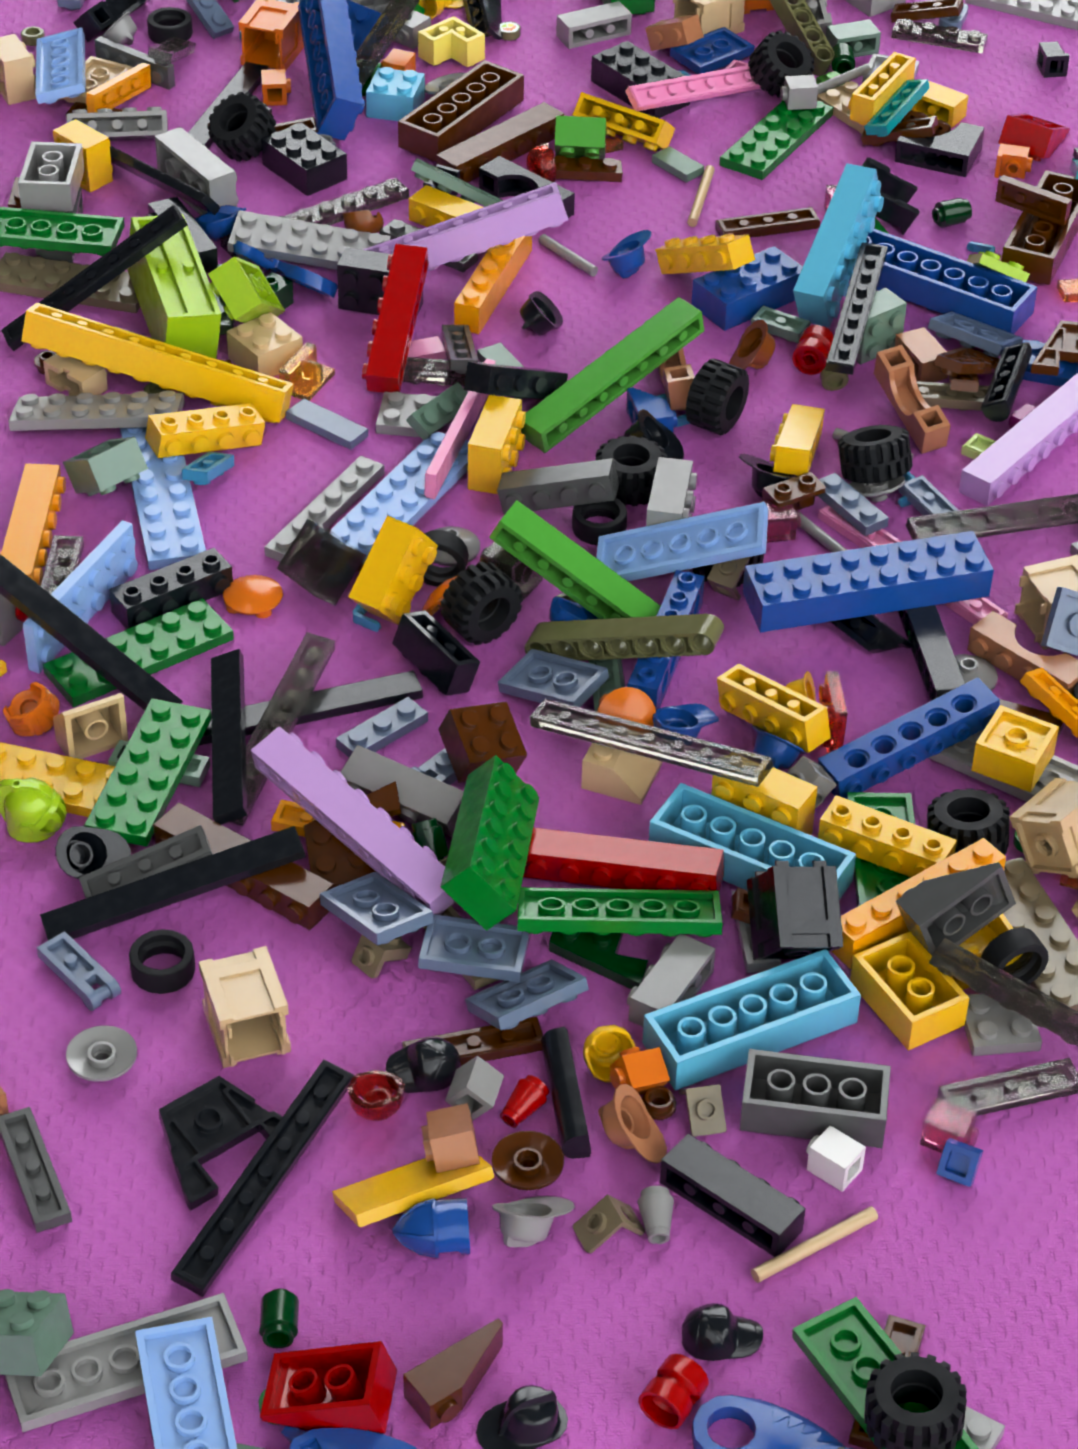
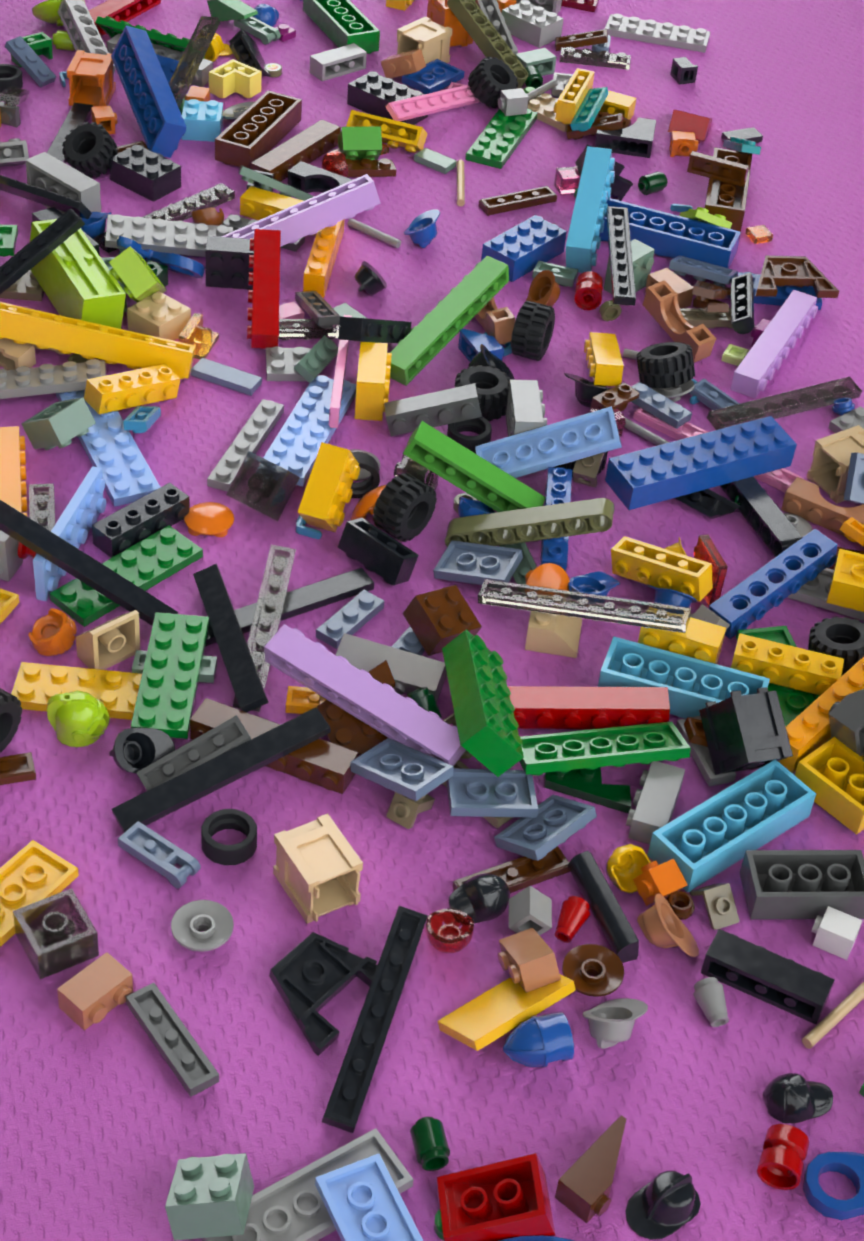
camera: 15 degrees left, 0 degrees up
dark tan bracket [573,1194,645,1254] -> none
yellow brick [655,233,755,274] -> none

